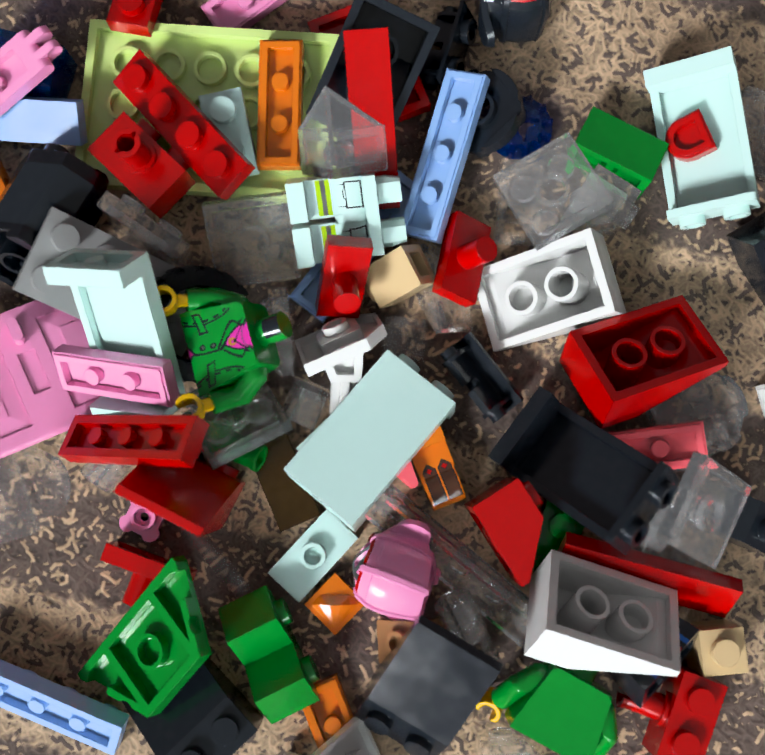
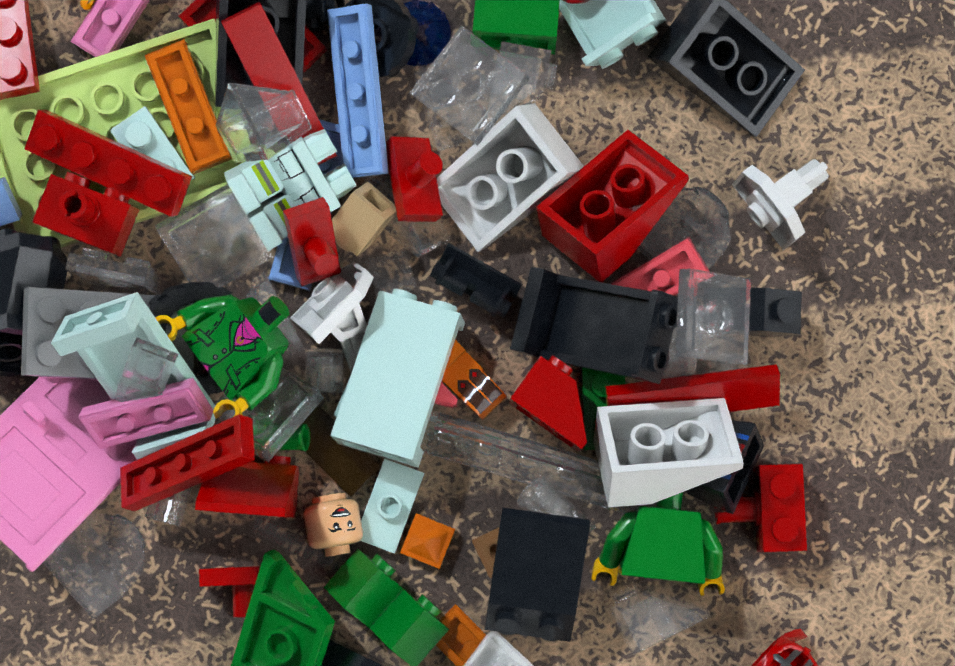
camera: 20 degrees left, 0 degrees up
bright pink plate [119,501,164,542] -> none
bright pink piece [352,519,441,621] -> none
tan brick [687,619,749,677] -> none
none -> clear slope [114,337,178,402]
none -> light nougat head [304,493,363,557]

